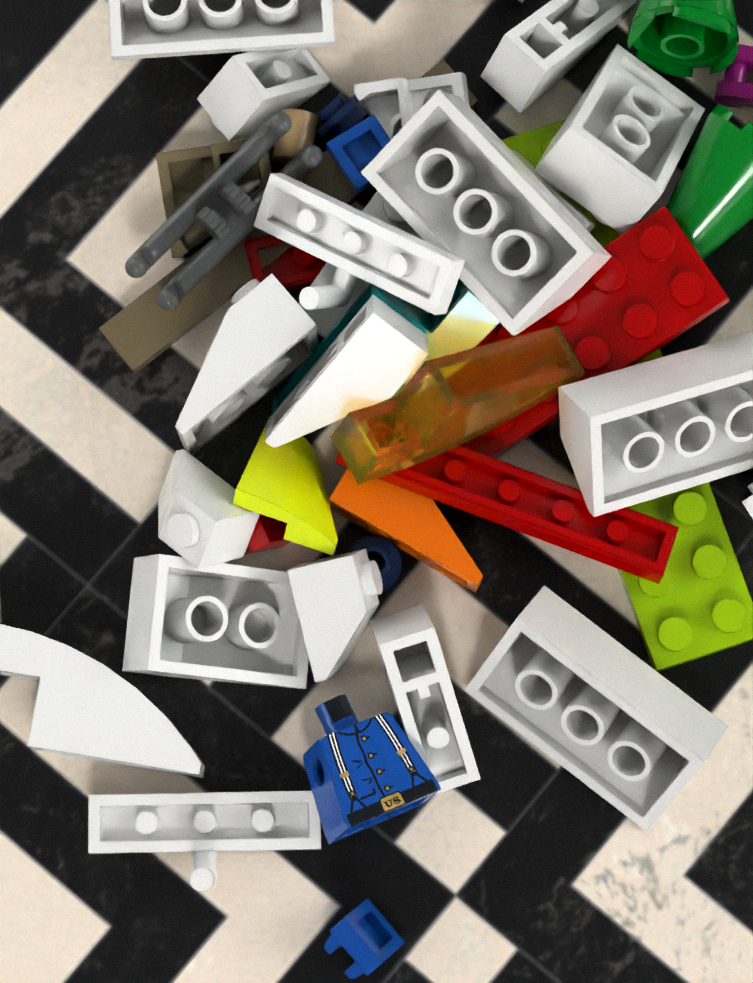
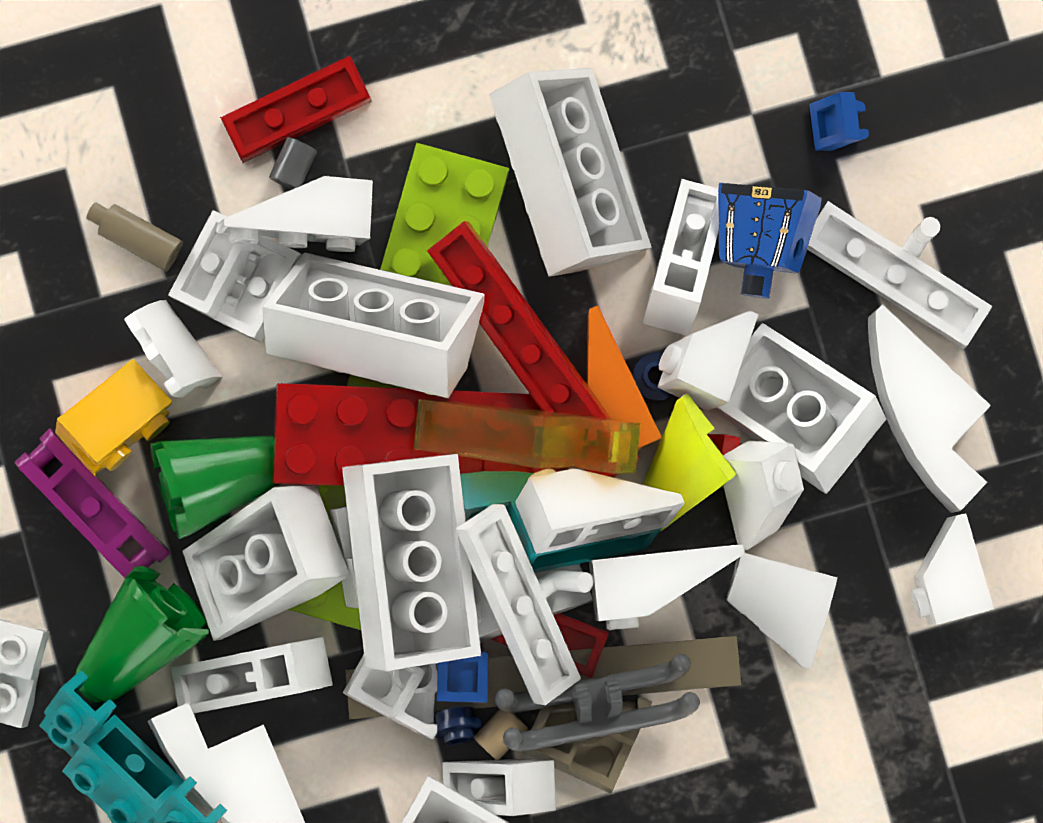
camera: 150 degrees left, 5 degrees up
none -> white slope [726,553,837,669]

